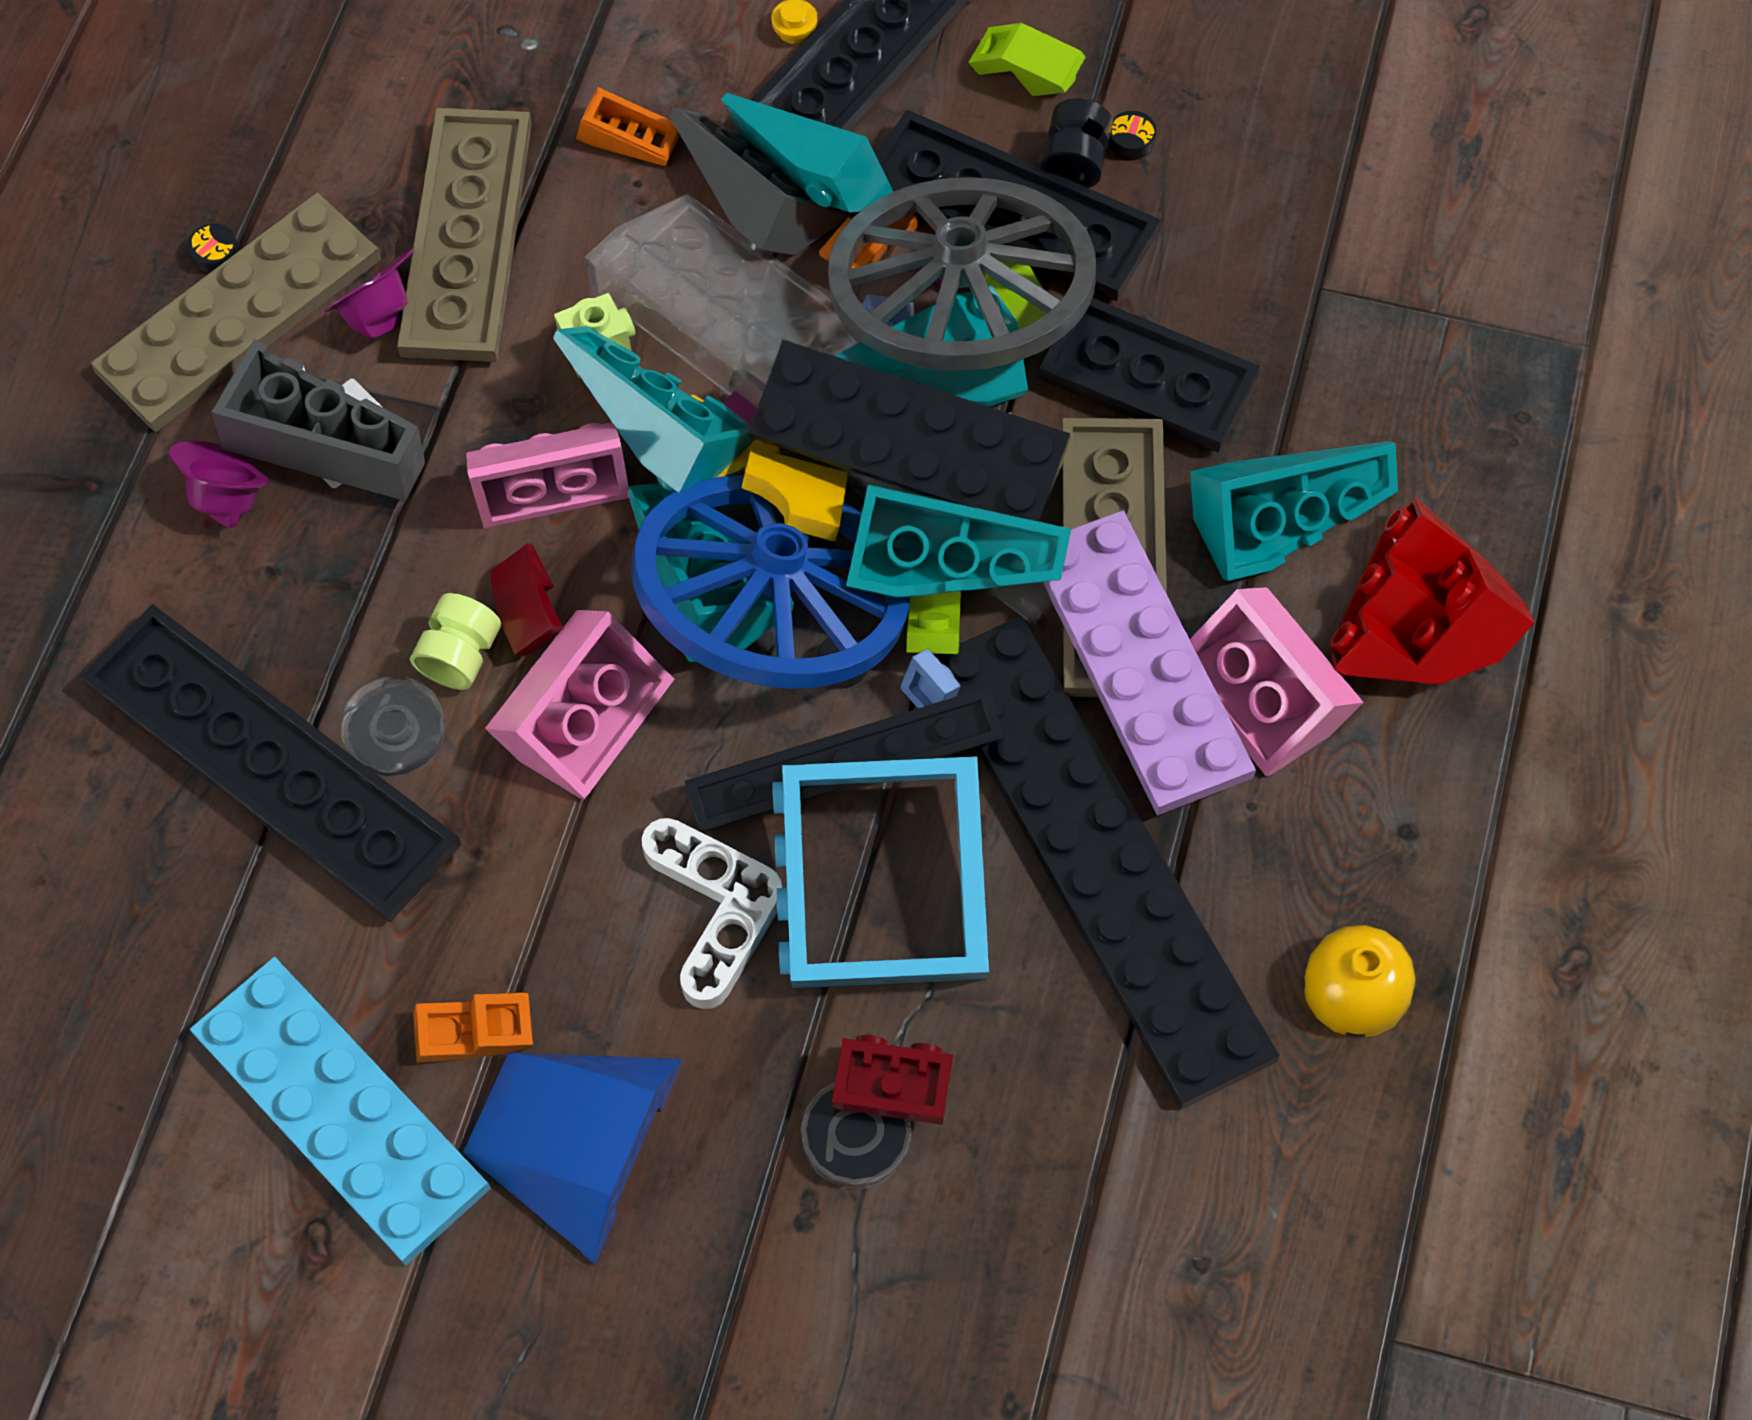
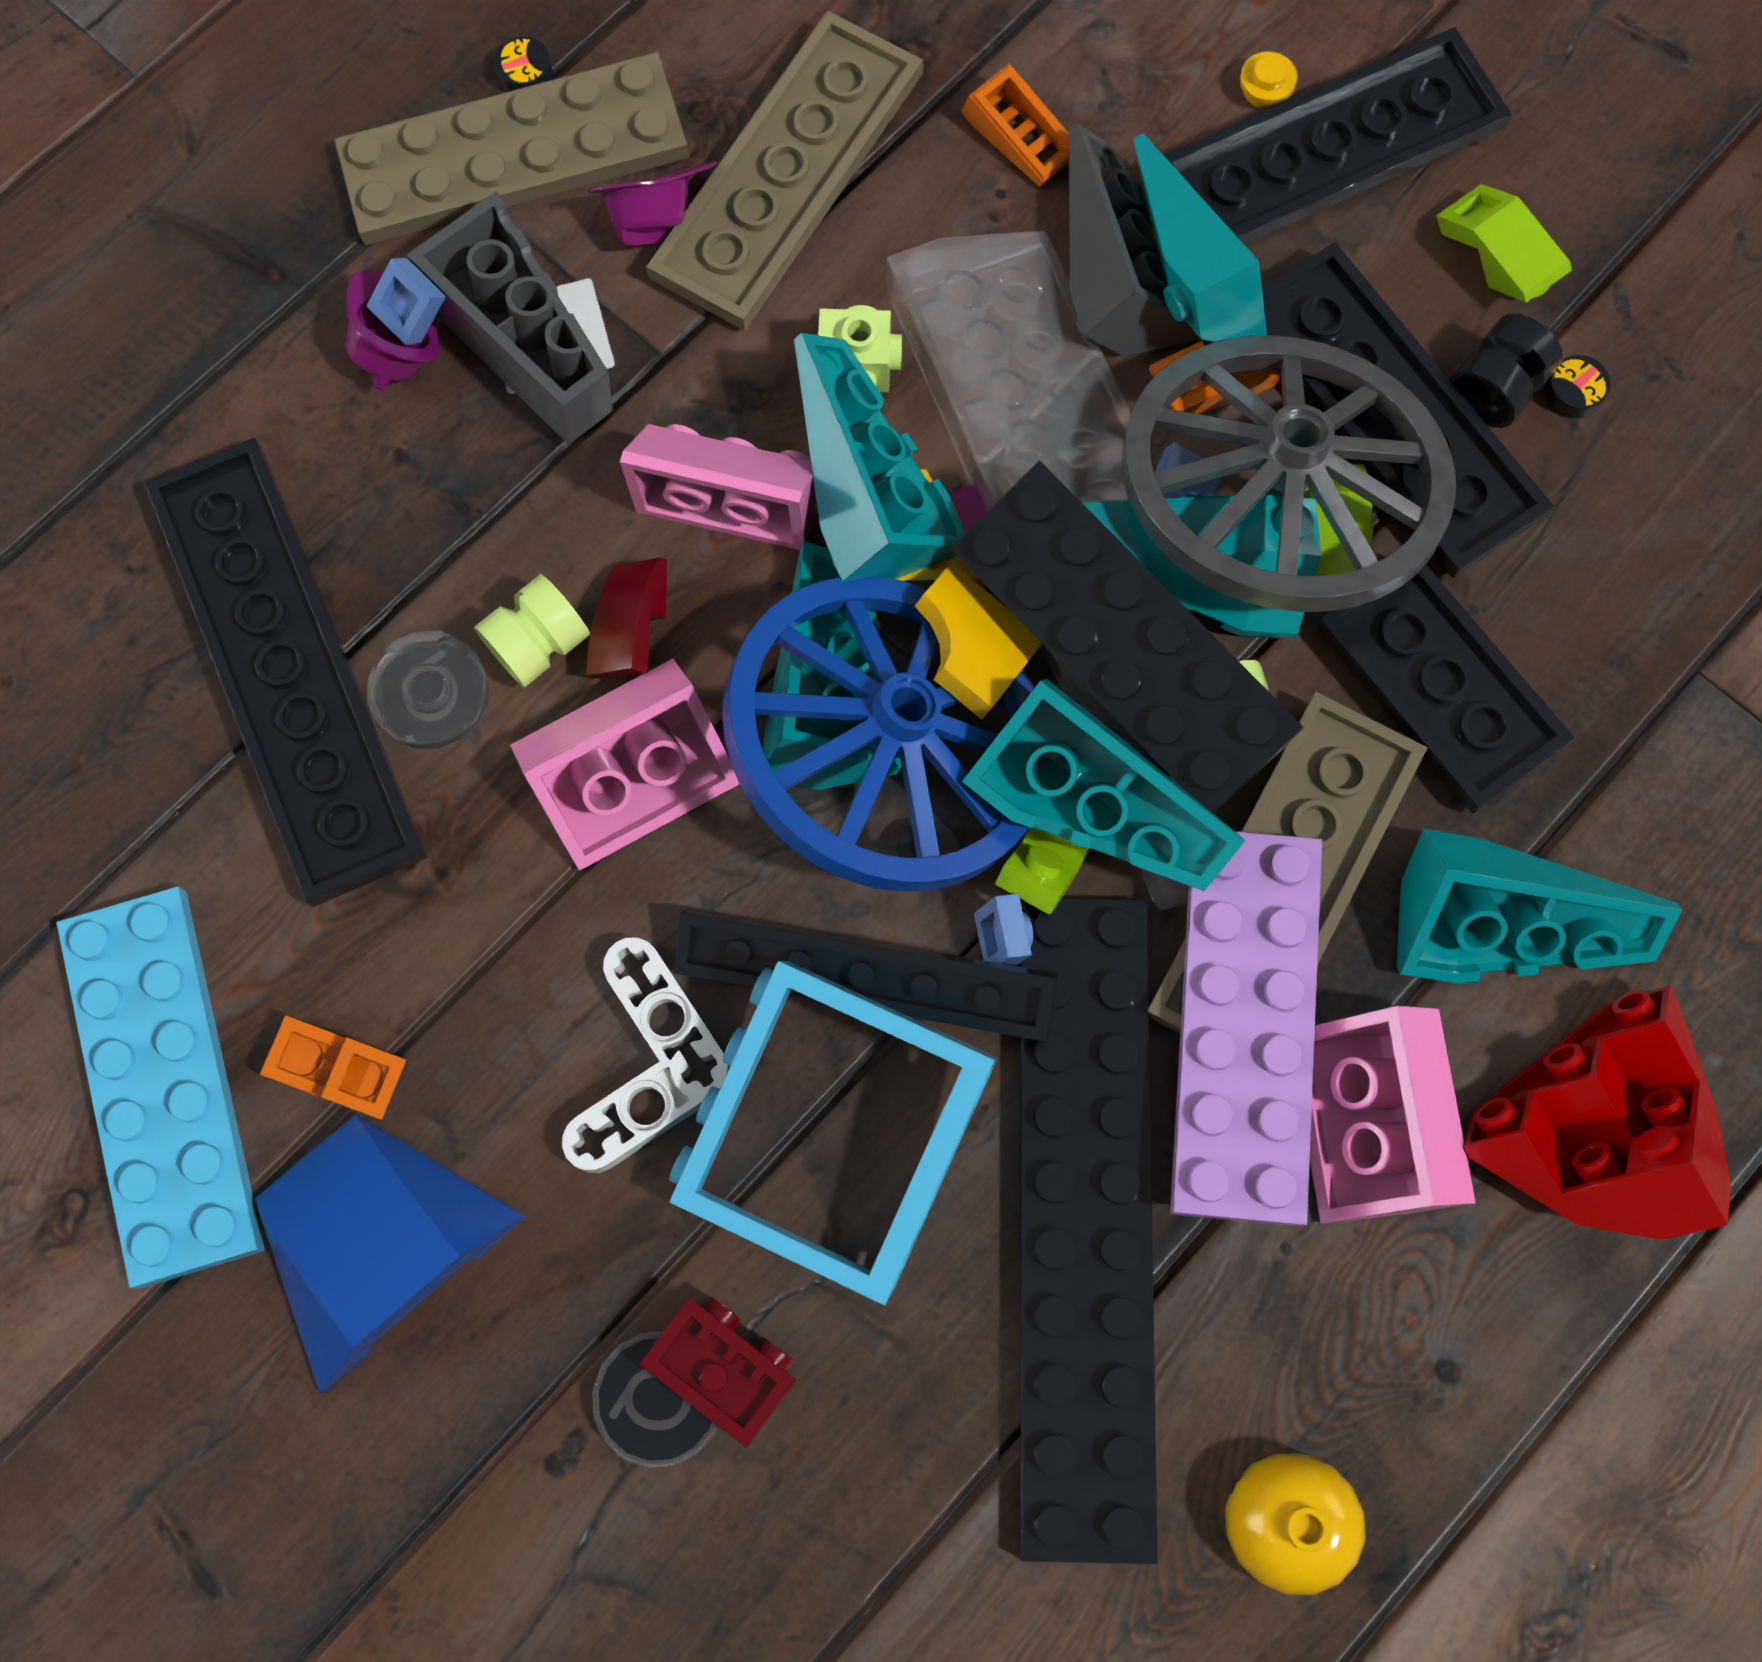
camera: 30 degrees right, 10 degrees up
none -> medium blue plate [366,258,446,345]

